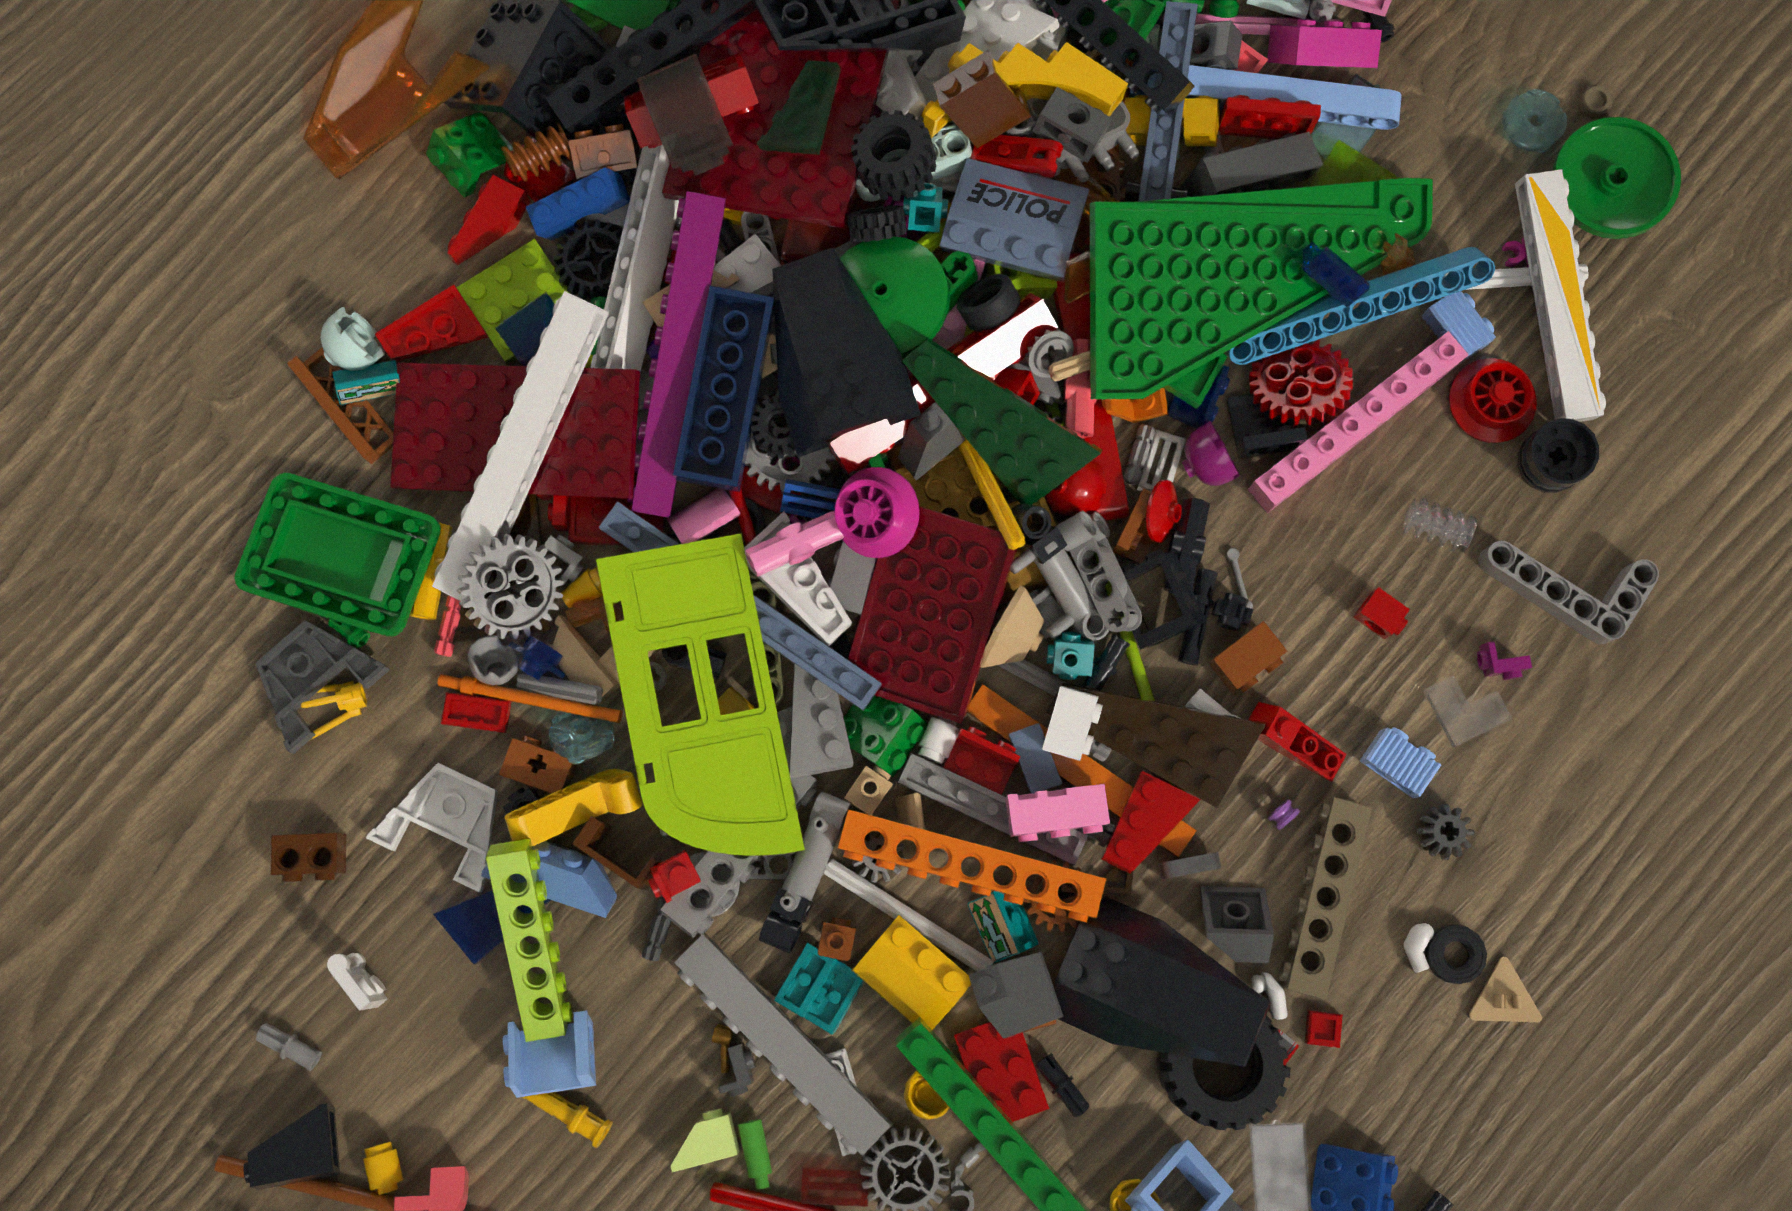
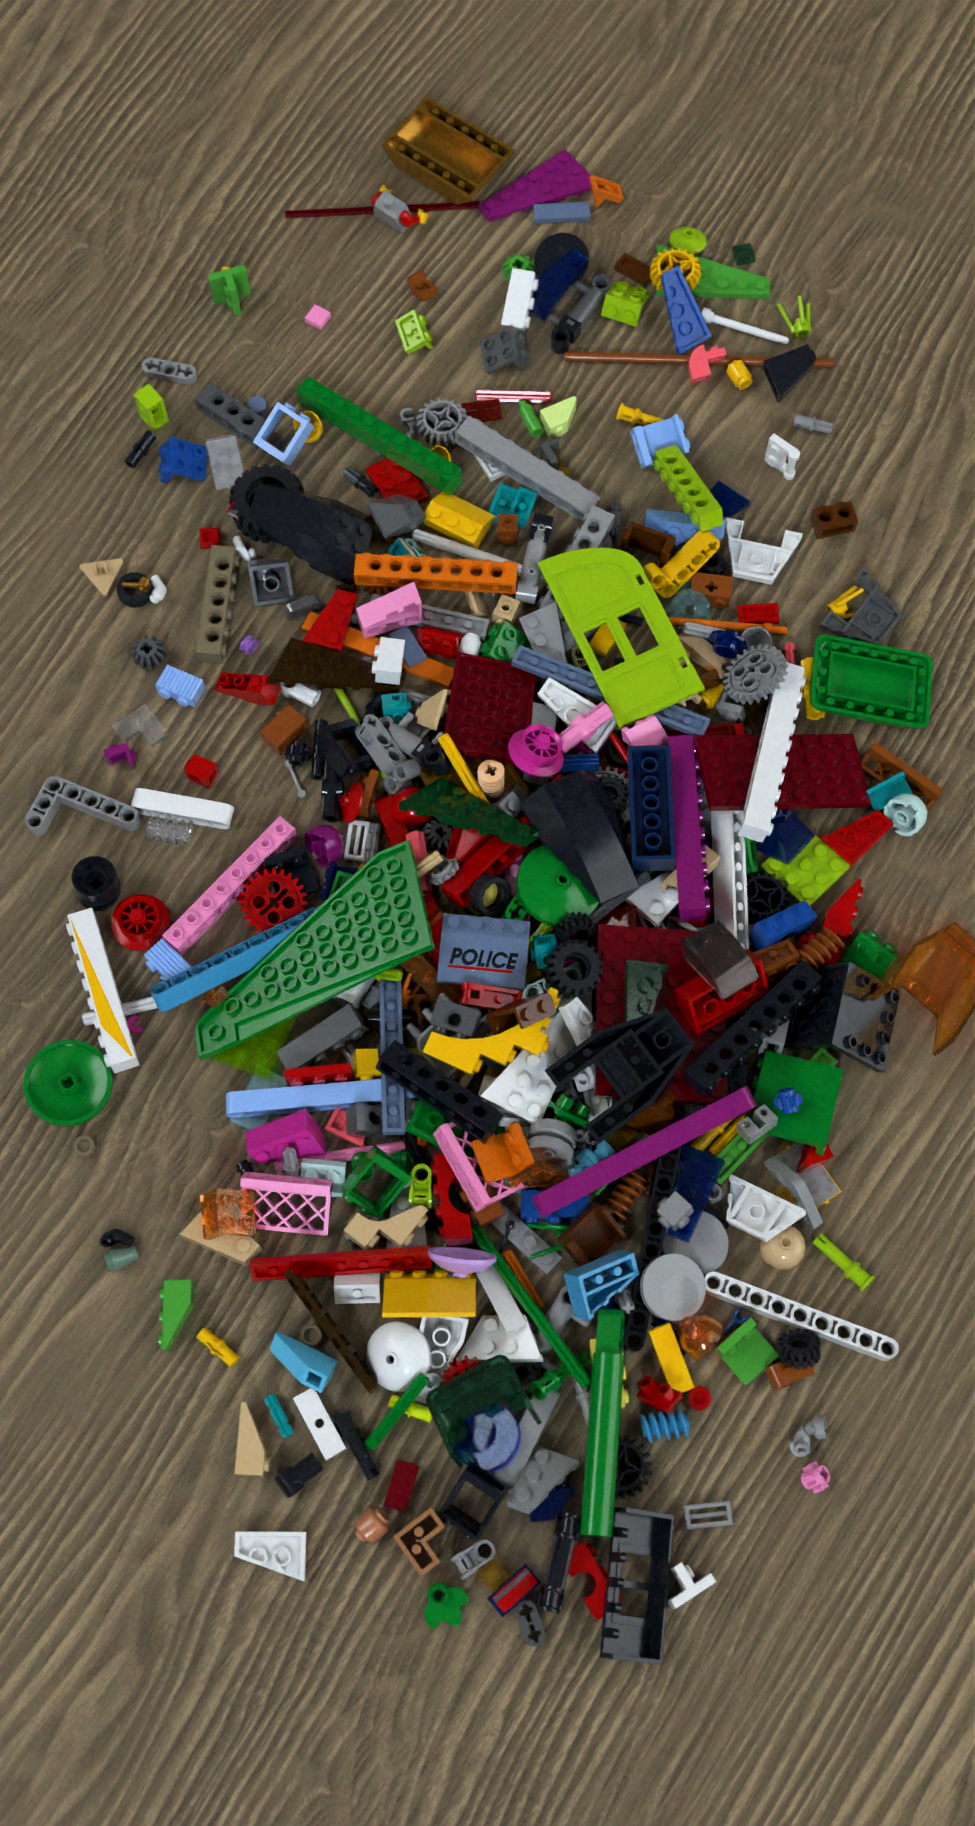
camera: 170 degrees right, 10 degrees down
red bracket [648,850,701,903] -> none
clear blue bracket [1302,242,1370,307] -> none
clear light blue plate [1502,89,1567,153] -> none
none -> pearl gold hand [122,577,151,592]
none -> white beam [131,788,234,829]
none -> light nougat piece [477,760,505,798]

